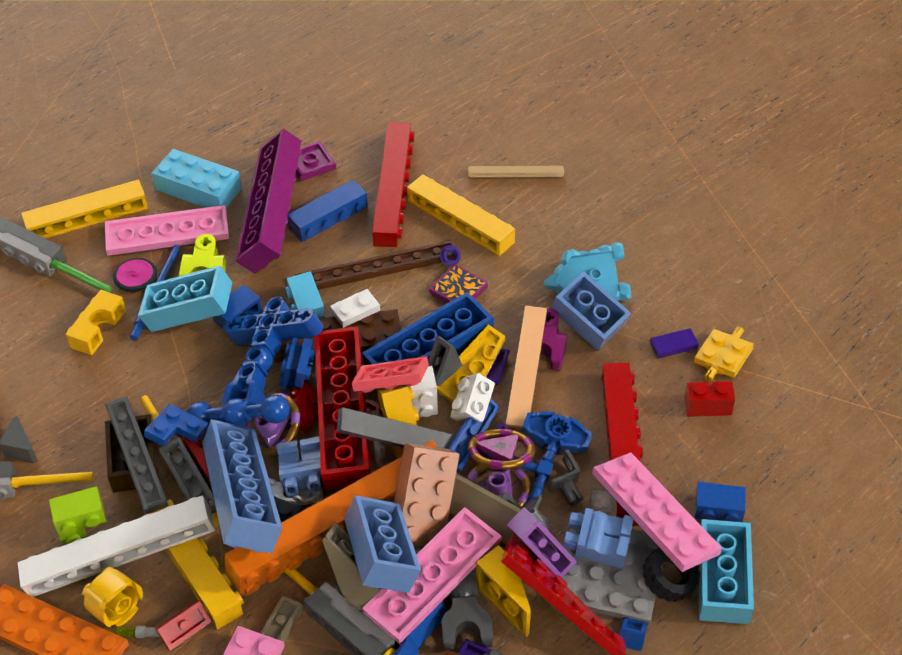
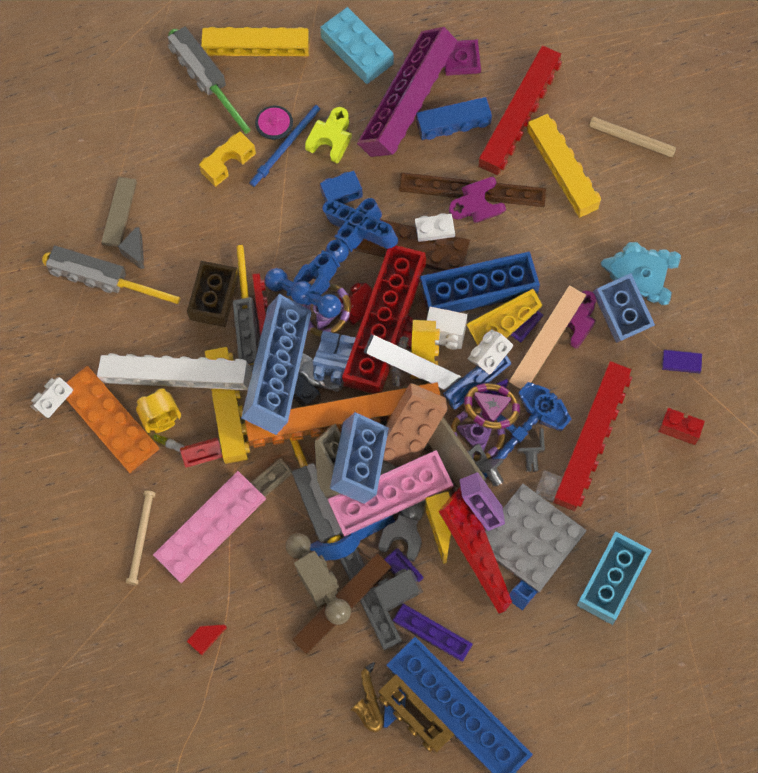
camera: 25 degrees right, 20 degrees up
lime brick [49,486,107,546] -> none
bright pink plate [105,205,229,256] -> none
dark grey tile [105,397,168,514] -> none
medium azure brick [138,266,233,332] -> none
blue plate [144,404,209,447] -> none
blue piece [278,337,302,393] -> none
medium azure brick [284,271,324,318] -> none
blue plate [294,338,315,388] -> none
coral plate [352,356,429,393] -> none
dark grey slope [428,336,463,386] -> none
tile [429,264,488,303] -> none
dark purple plate [440,245,461,266] -> none
medium blue hips [563,508,634,569] -> none
bright pink plate [592,453,722,572] -> none
black tyre [642,547,700,602] -> none
yellow plate [694,326,754,382] -> none
blue brick [694,482,746,522] -> none
none -> magenta piece [449,177,507,223]

